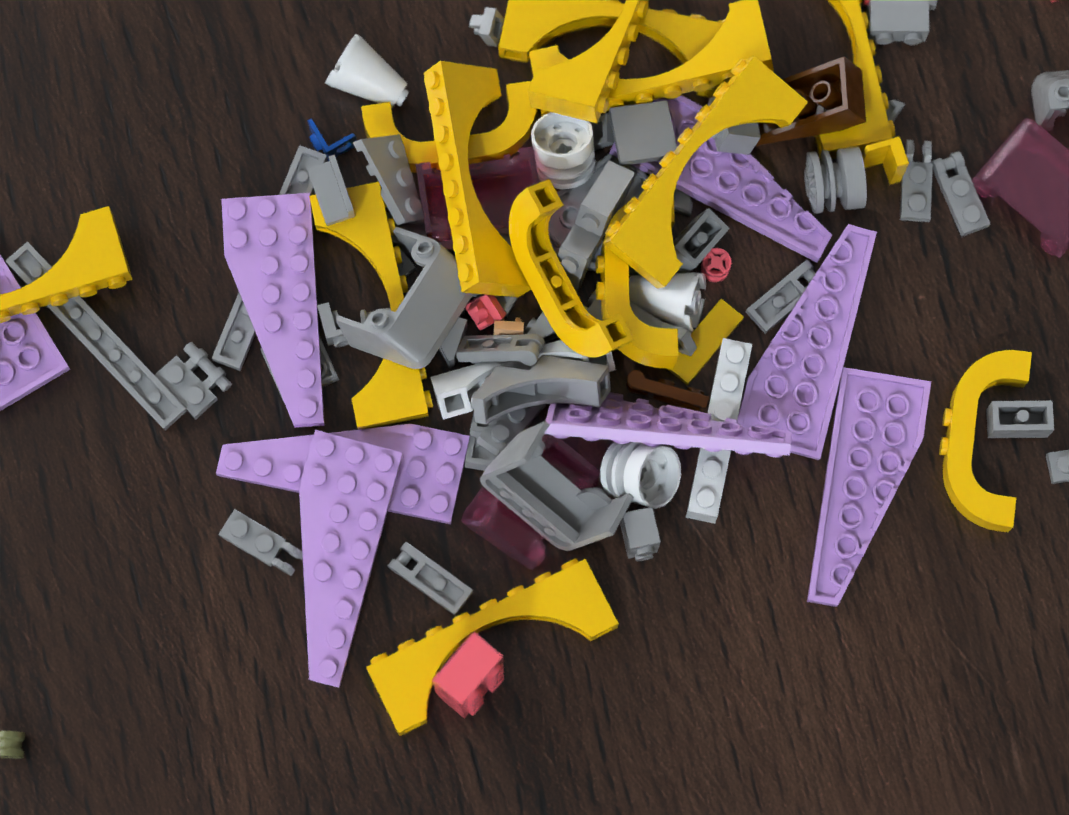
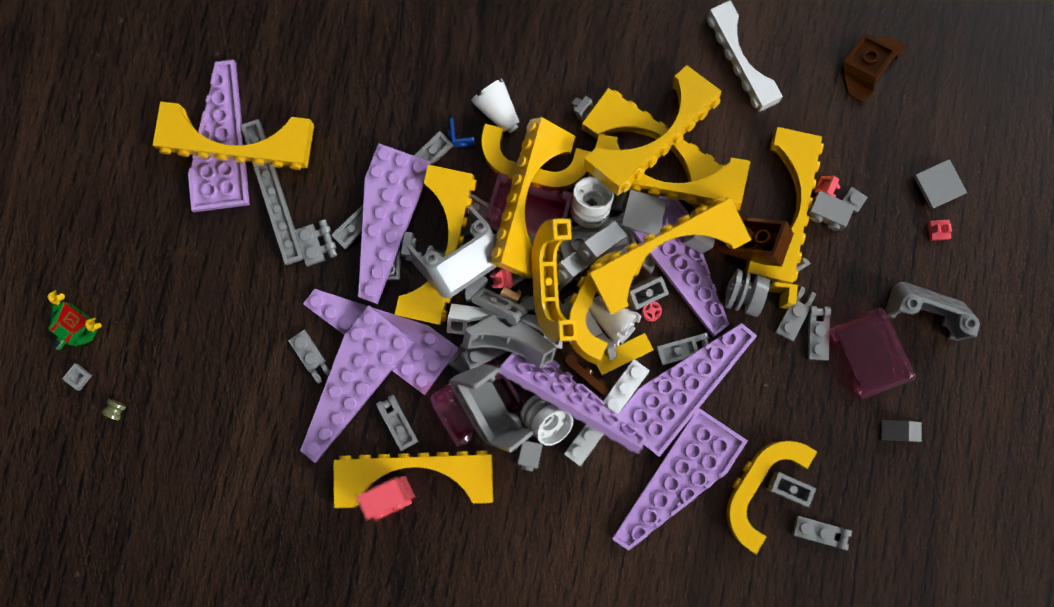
camera: 30 degrees right, 5 degrees up
light grey panel [307,155,355,226] -> none
light grey wing [353,134,425,225] -> none

